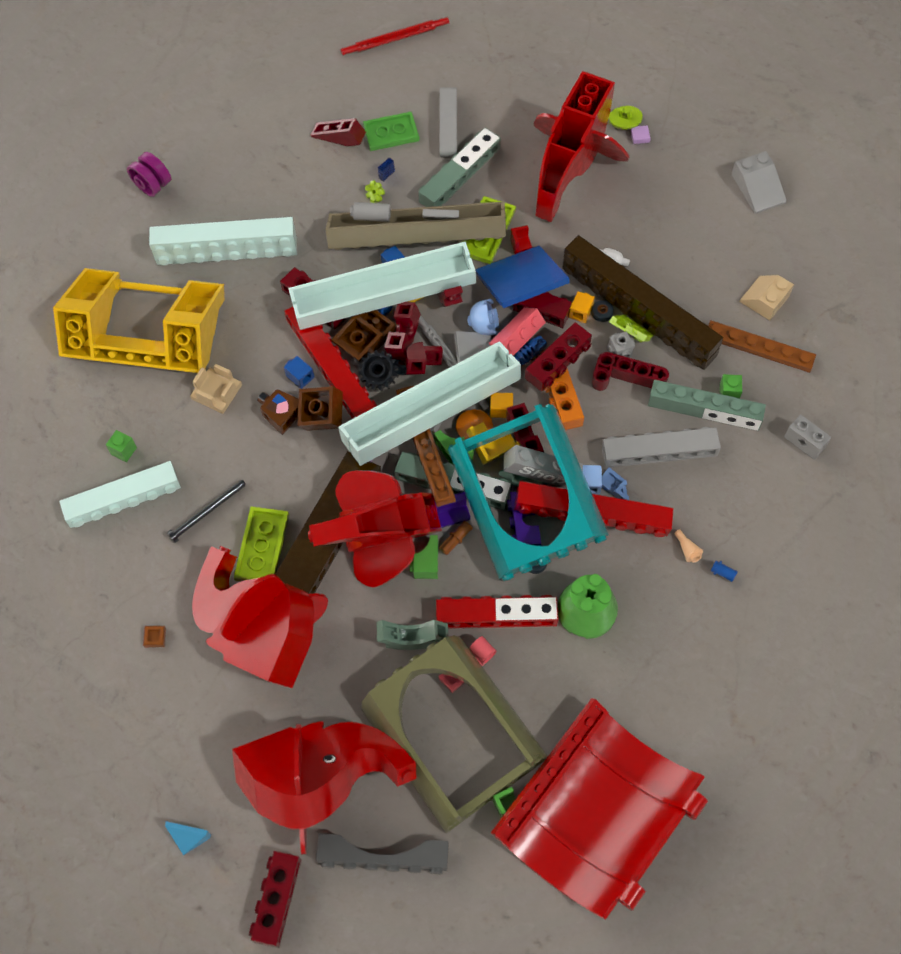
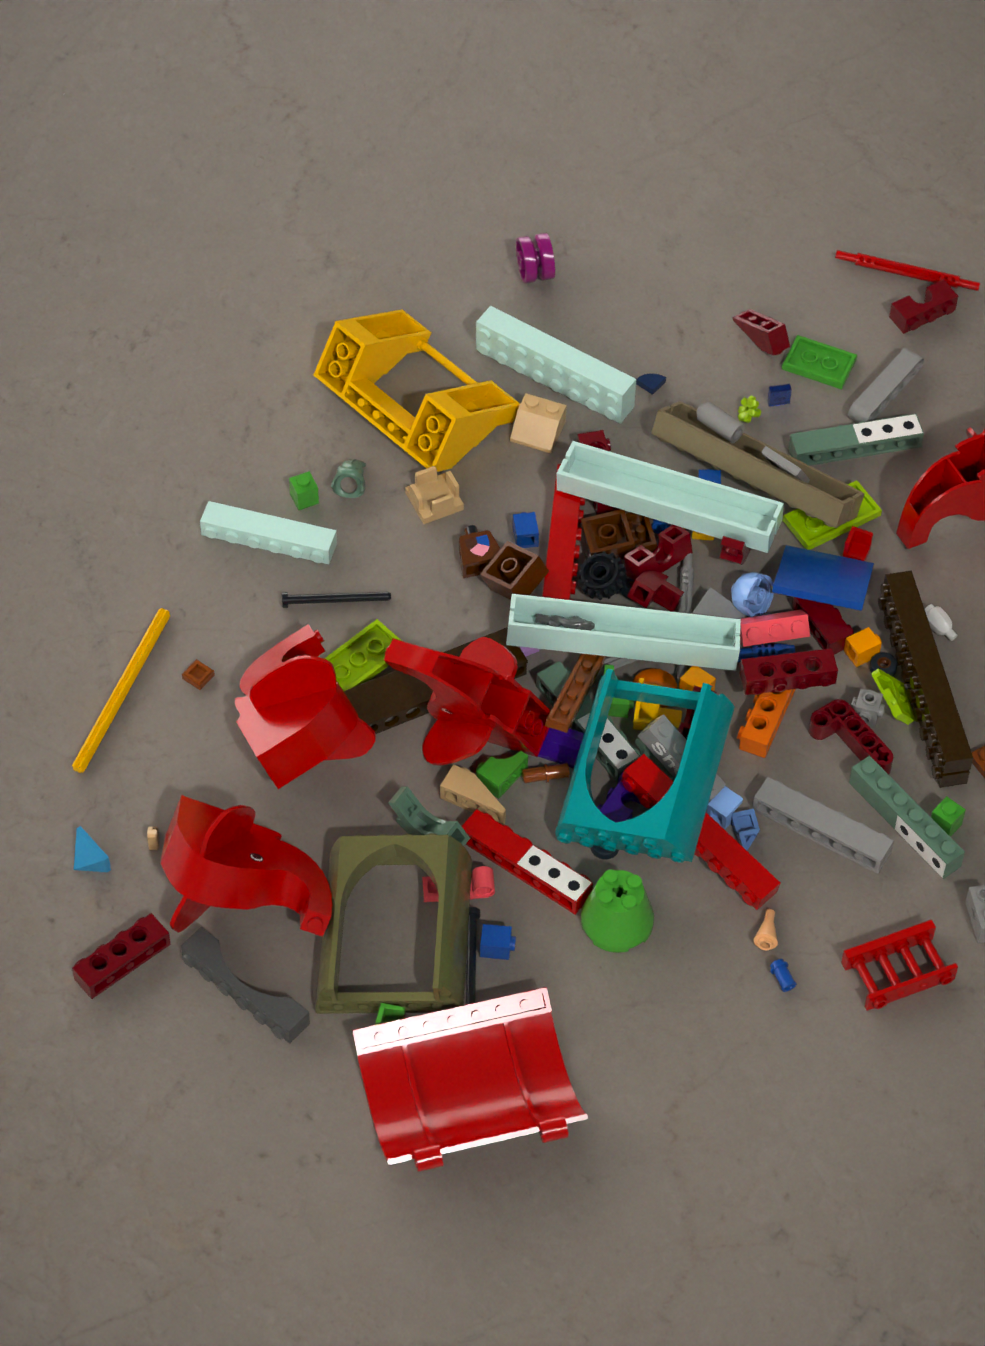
camera: 35 degrees right, 10 degrees down
none -> yellow axle [72,608,170,773]
none -> tan tile [147,826,159,850]
none -> sand green hair [331,459,366,498]
none -> tan slope [440,764,506,825]
none -> black bar [466,907,480,1004]
none -> blue brick [480,924,516,960]
none -> tan slope [510,393,567,453]
none -> dark grey animal [536,614,595,631]
none -> dark blue tile [636,374,666,395]
none -> red fence [841,919,958,1011]
none -> dark red arch [889,280,958,334]

